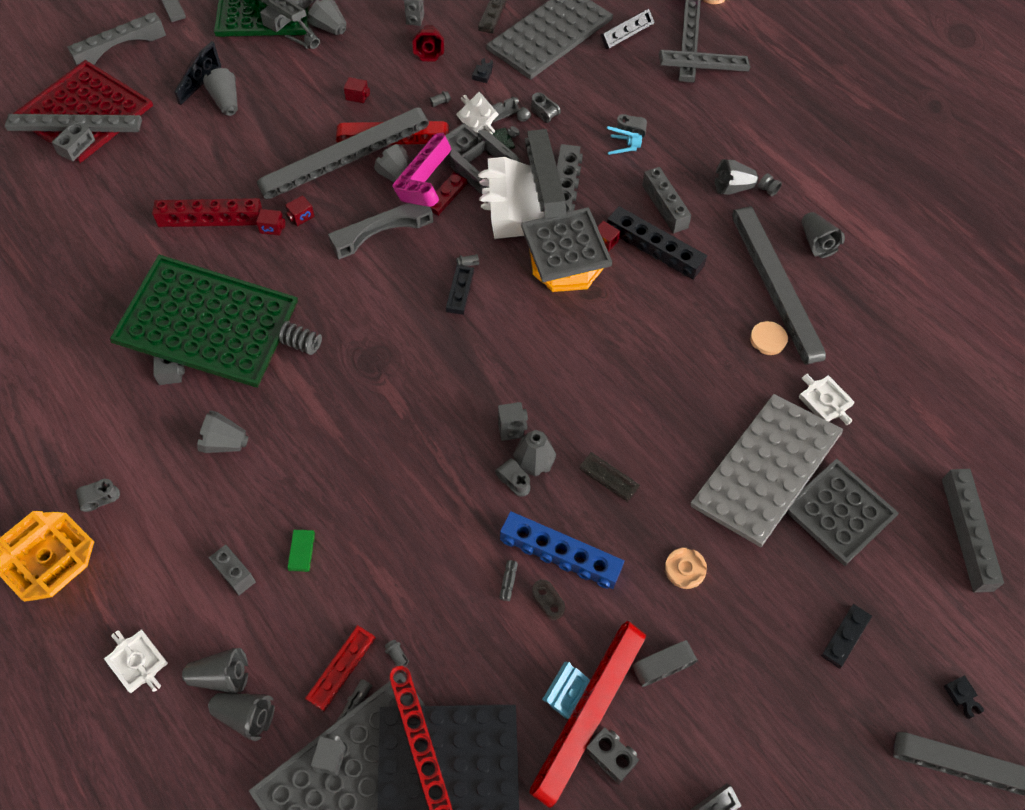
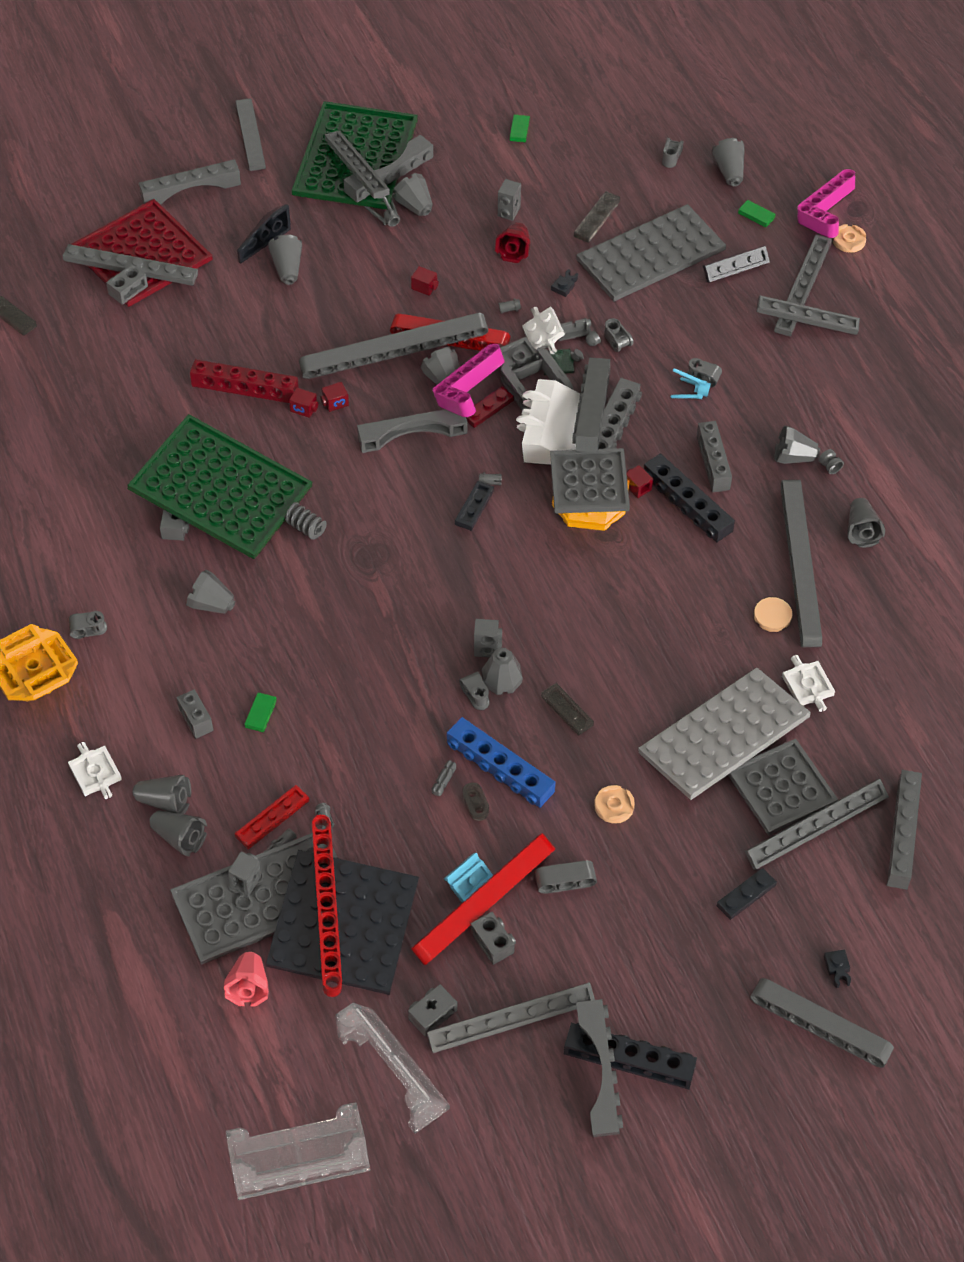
camera: 15 degrees right, 5 degrees down
none -> dark grey plate [745,779,889,870]

